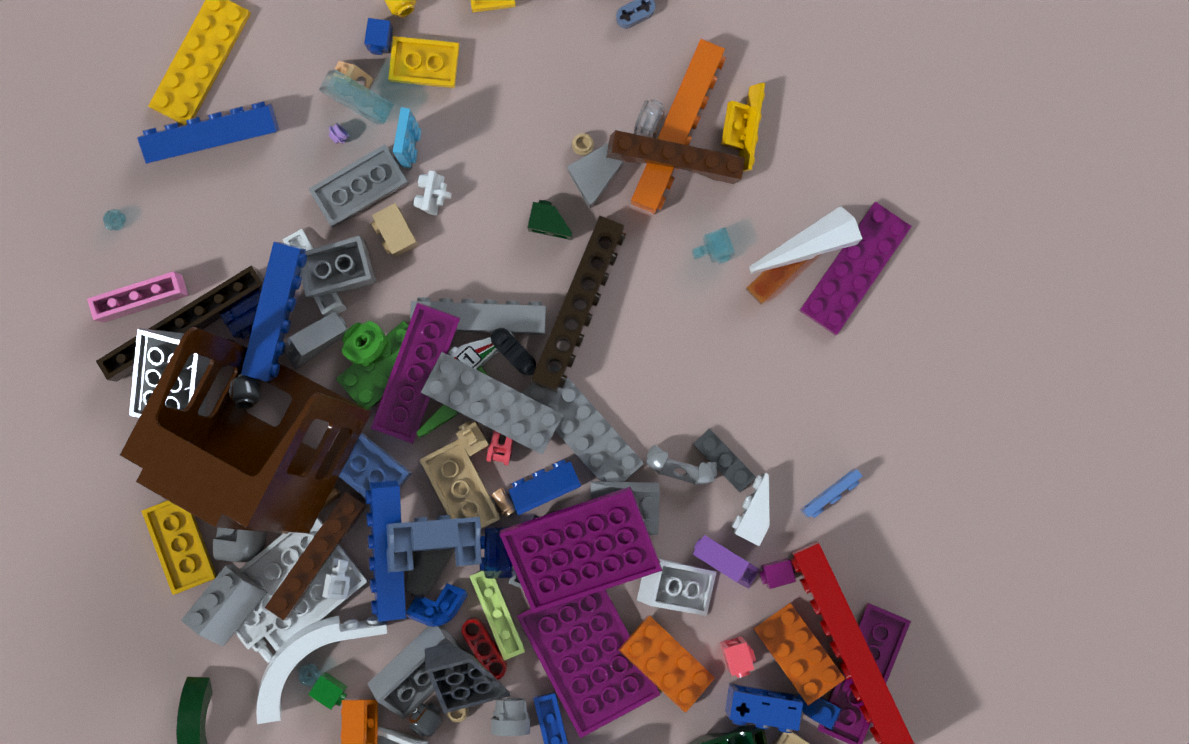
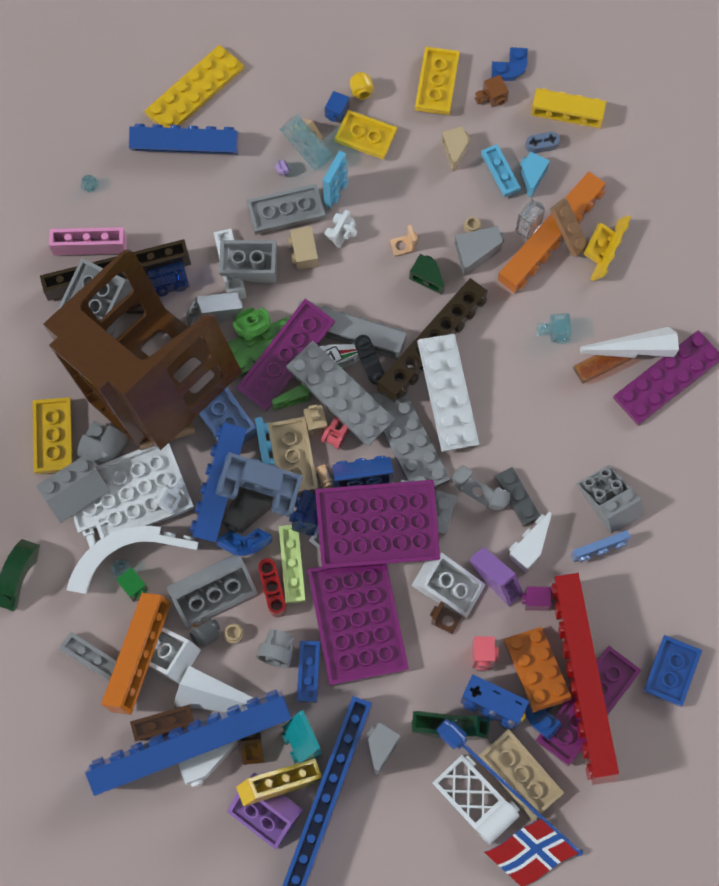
camera: 20 degrees right, 15 degrees down
dark grey head [230,374,260,409] -> none
blue brick [241,242,307,382] -> none
reddish brown arch [265,492,367,621] -> none
flat silver wedge [424,643,511,713] -> none
reddish brown arch [606,130,745,184] -> none
orange plate [618,615,715,713] -> none
none -> medium azure plate [255,417,275,465]
none -> light nougat bracket [390,225,418,257]
none -> white plate [417,334,479,452]
none -> reddish brown bracket [430,601,461,634]
none -> tan slope [442,126,470,171]
none -> medium azure plate [481,144,521,197]
none -> medium azure slope [520,151,550,198]
none -> medium nougat plate [550,199,588,256]
none -> light grey slope [576,465,644,533]
none -> blue plate [643,635,702,707]

